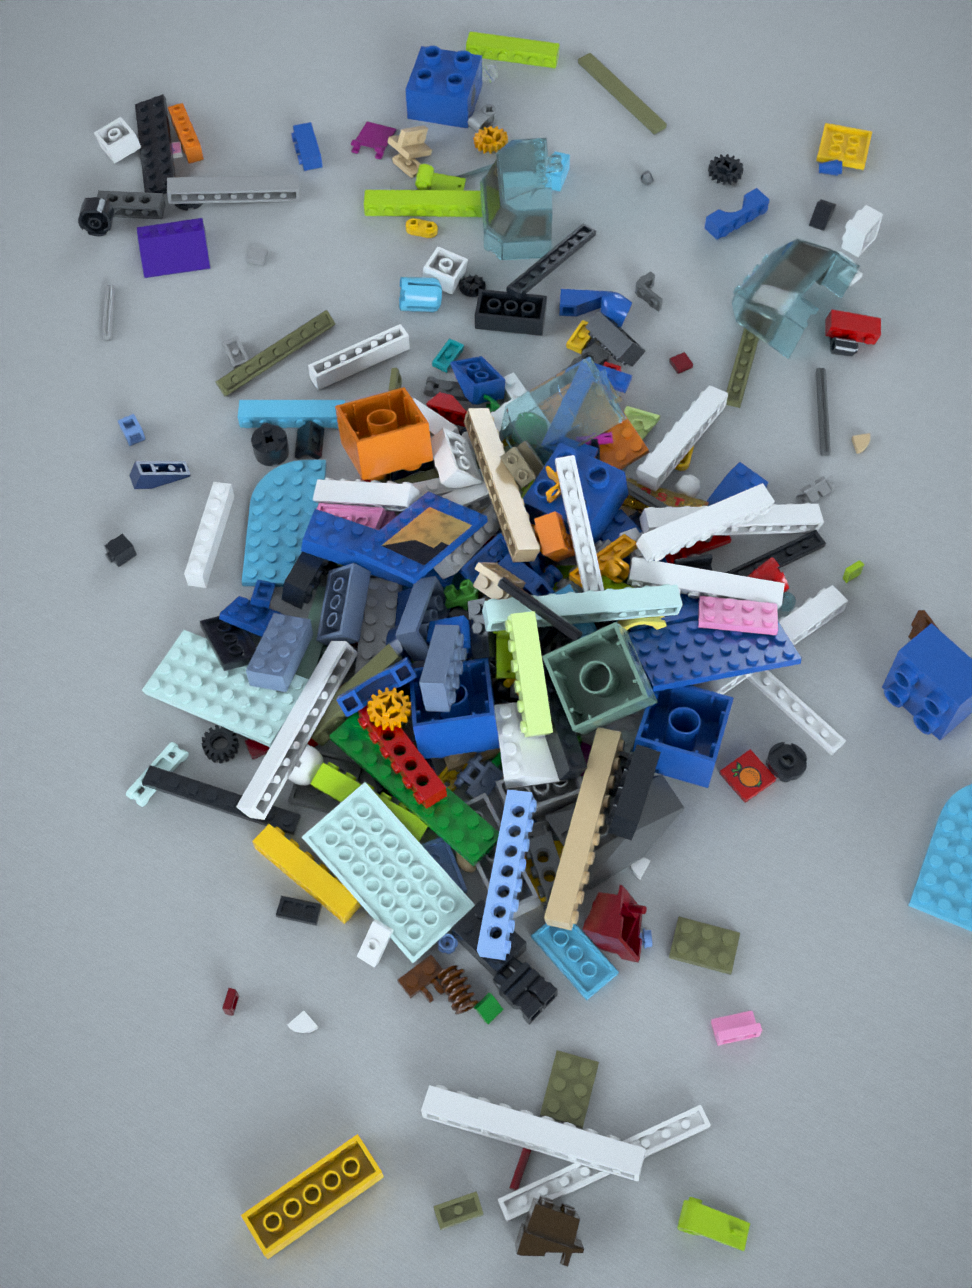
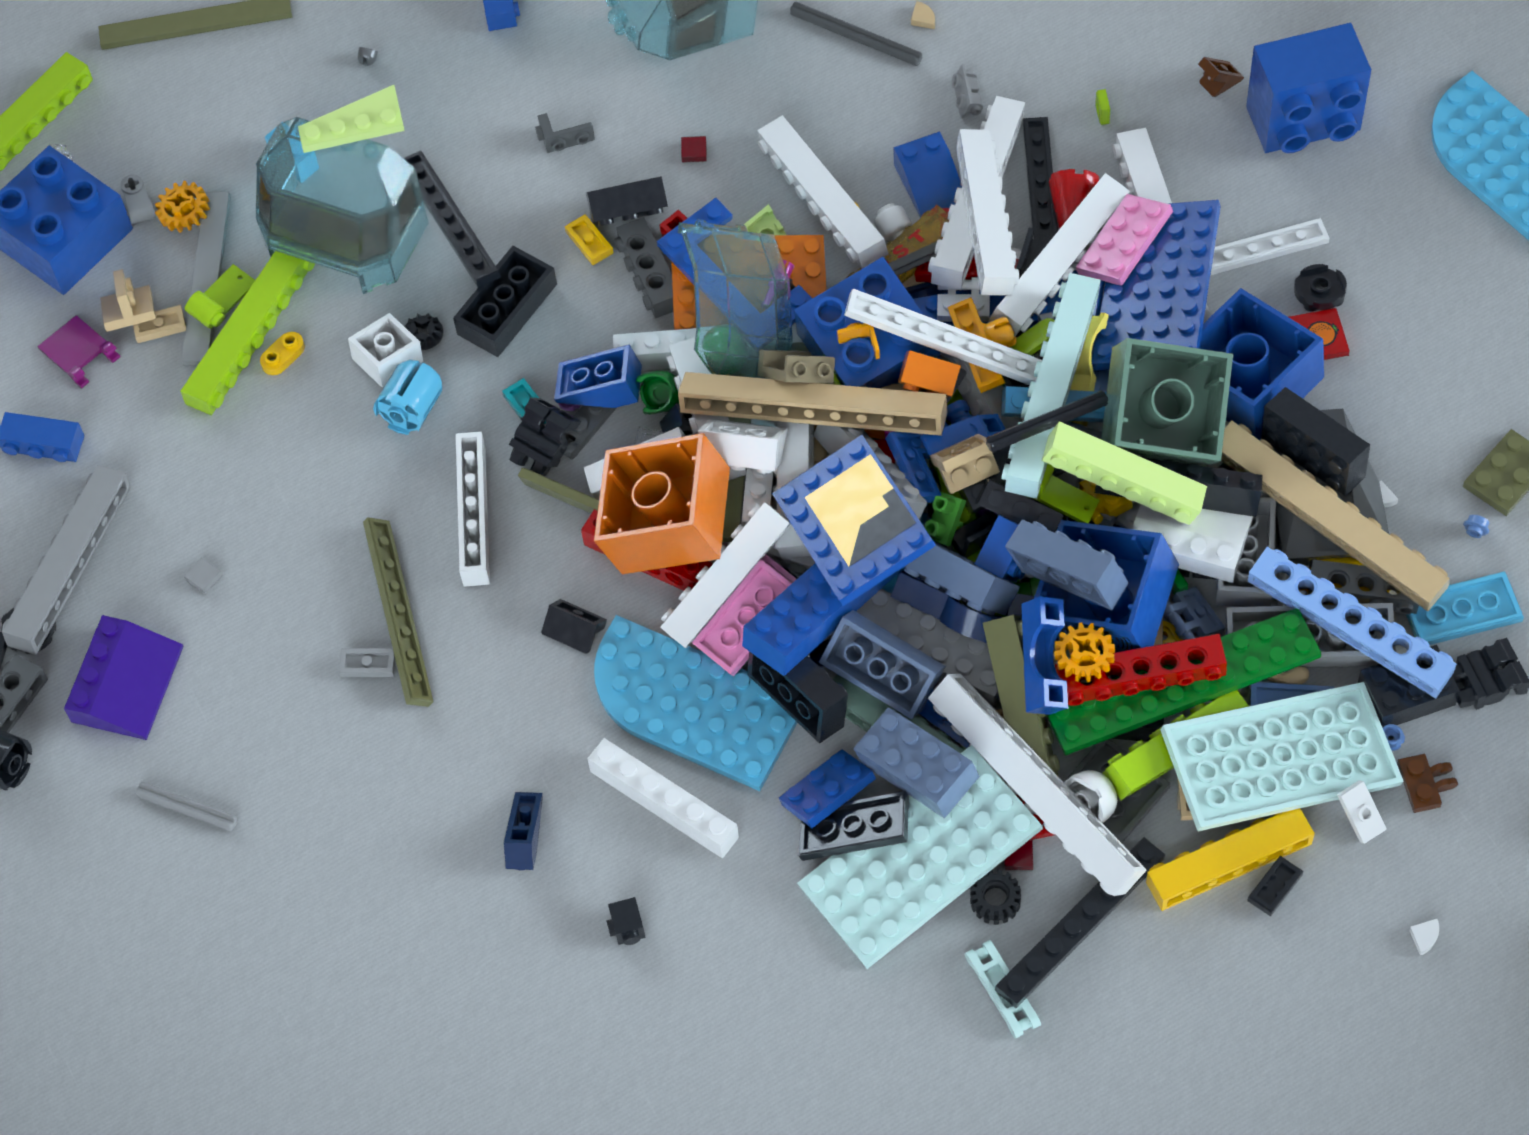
camera: 60 degrees left, 0 degrees up
medium blue brick [118,414,145,446] -> none
dark red tile [222,988,239,1016] -> none
medium azure brick [238,400,346,428] -> none
blue plate [250,579,276,608] -> none
black brick [251,423,289,466] -> none
red slope [426,392,467,427] -> none
reddish brown piece [438,965,478,1015] -> none
green tile [473,993,504,1025] -> none
blue slope [559,289,610,317] -> none
dark red piece [582,885,647,963] -> none
blue piece [601,291,632,327] -> none
olive tile [726,296,770,408] -> none
none -> yellowish green wing [298,85,405,153]
none -> black hips [509,398,582,476]

